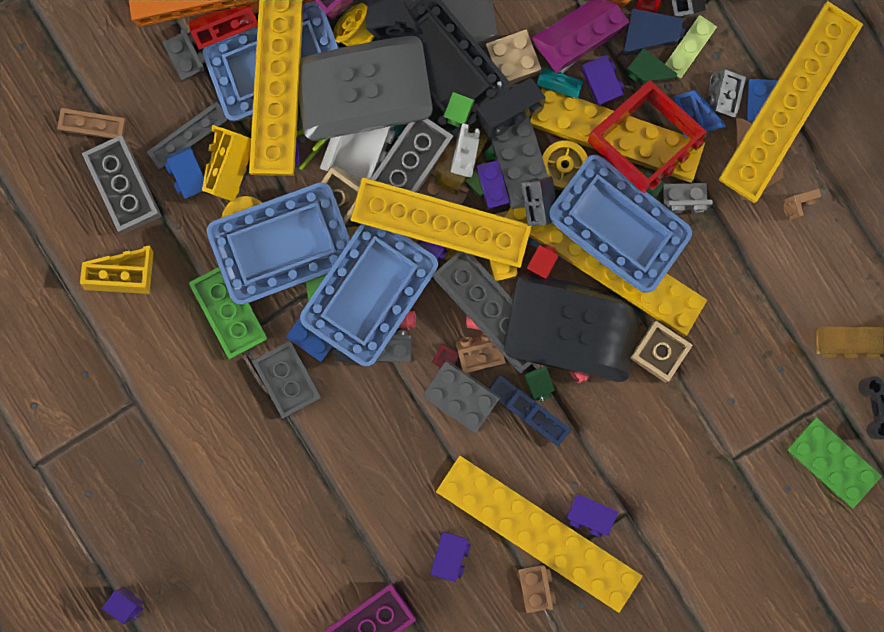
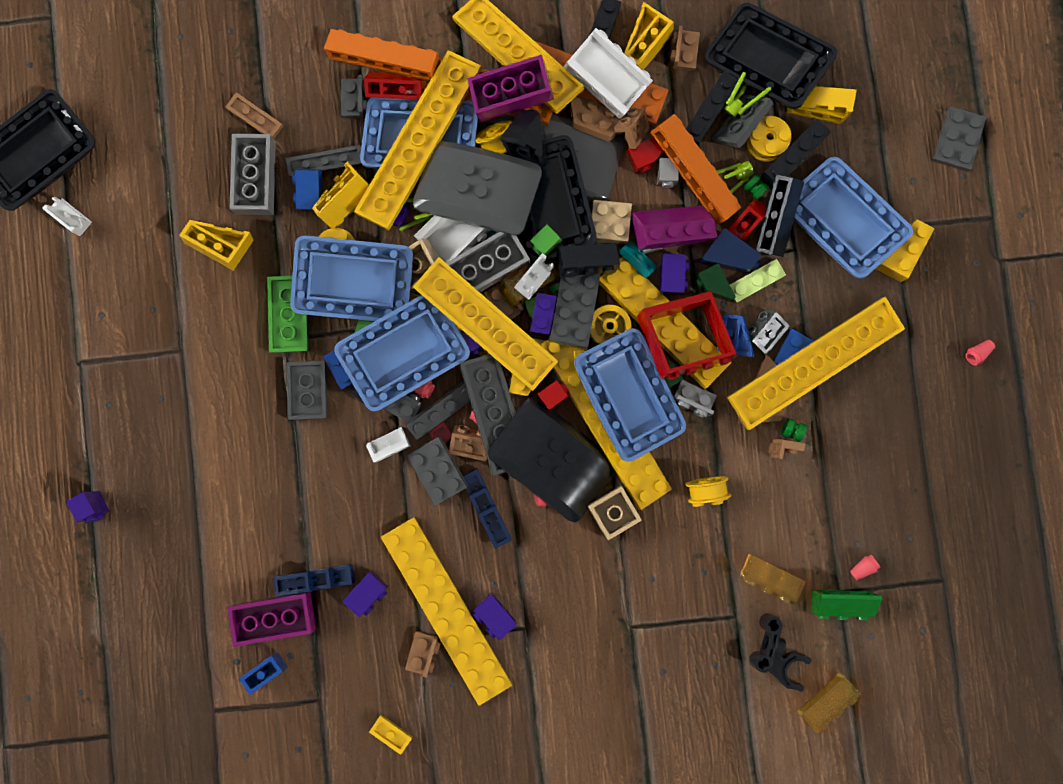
camera: 30 degrees right, 0 degrees up
black hinge [521,176,556,226] -> none
dark green slope [523,366,555,402] -> none
bright green plate [786,418,882,509] -> none
none -> dark blue slope [273,564,355,596]
none -> white hinge [366,427,411,463]
none -> dark grey plate [405,381,470,440]
none -> yellow wheel [686,476,731,507]
none -> green wheel [781,418,807,443]

